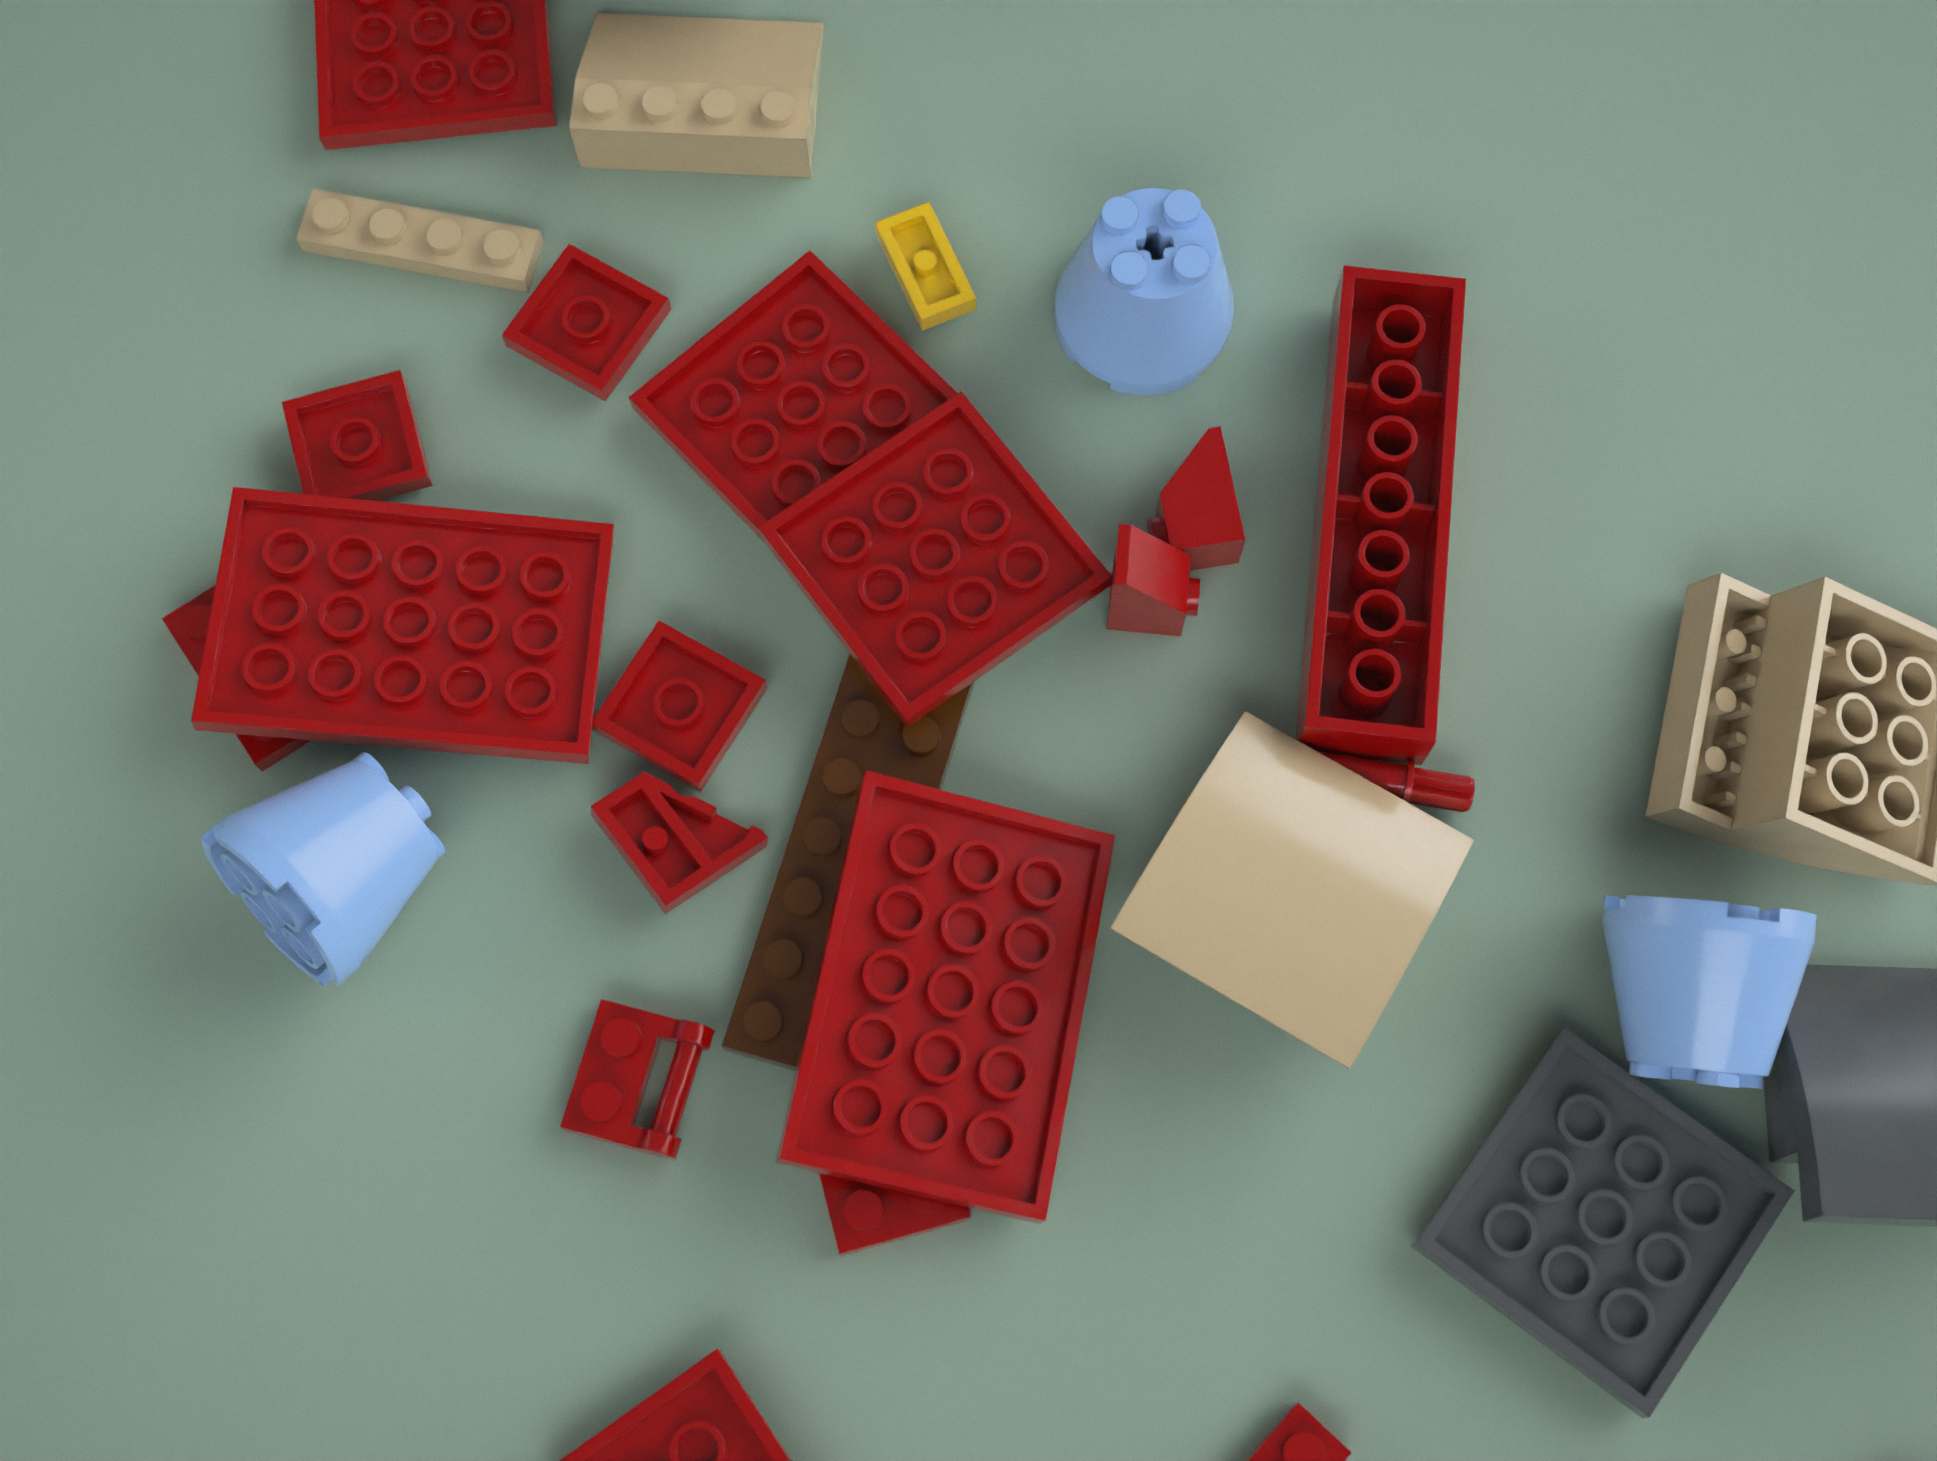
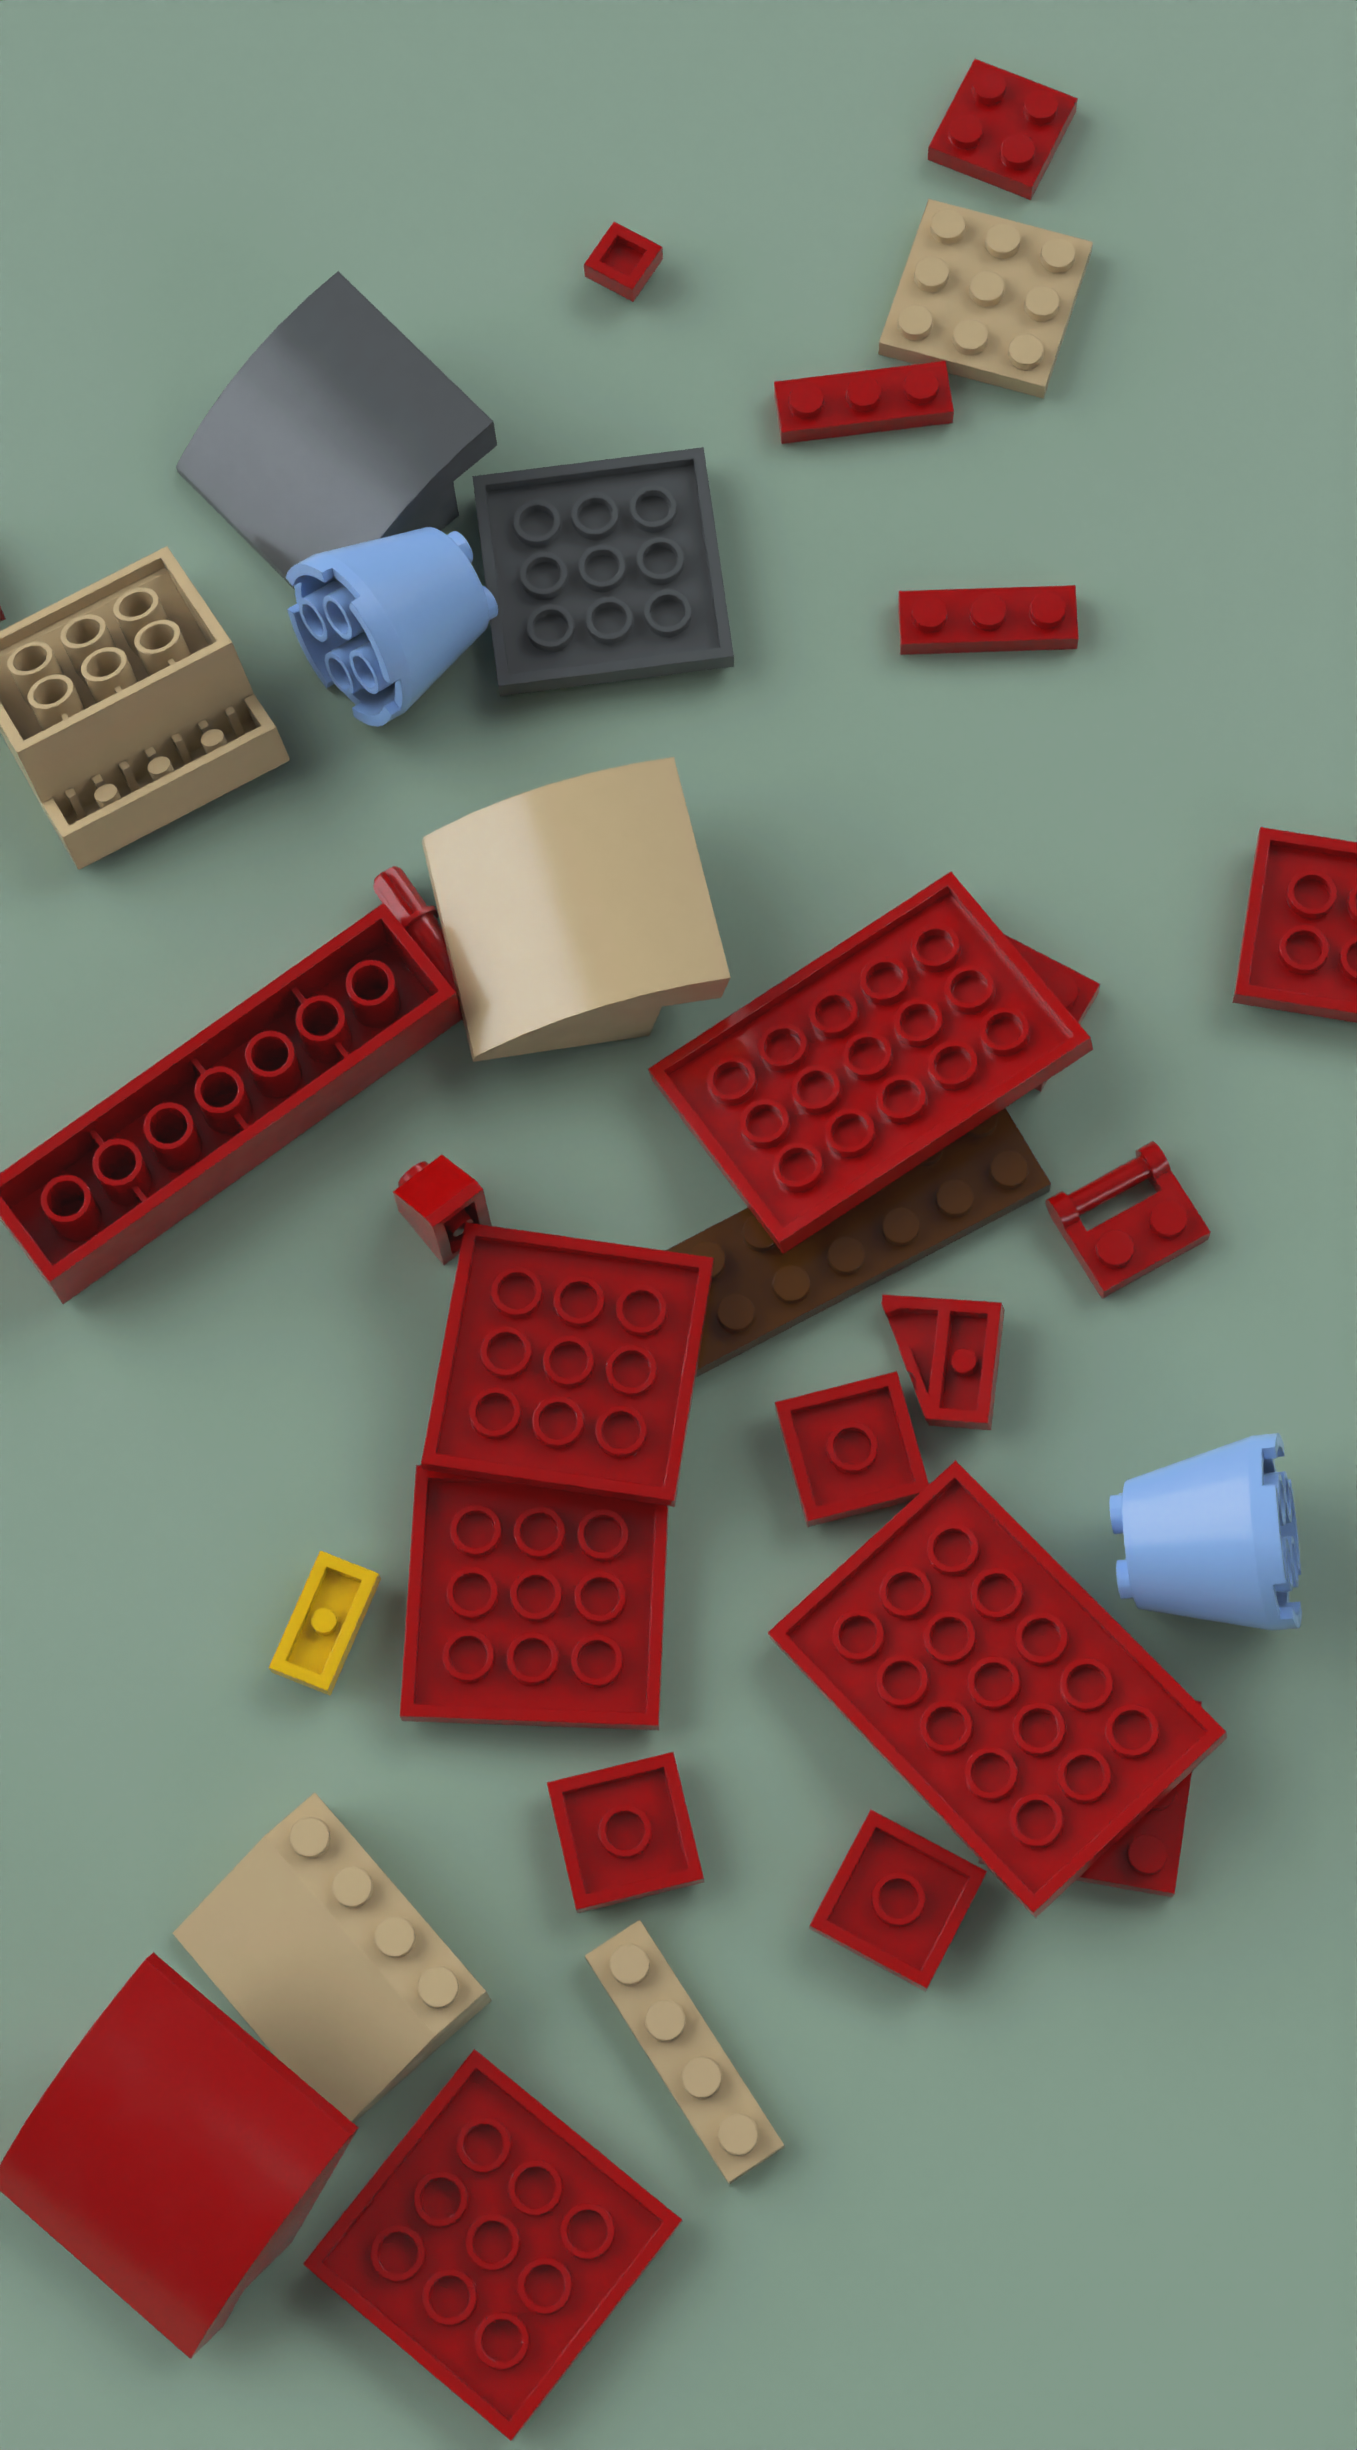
camera: 130 degrees left, 0 degrees up
light blue cone [1054,188,1234,395] -> none
red slope [1147,426,1246,571] -> none

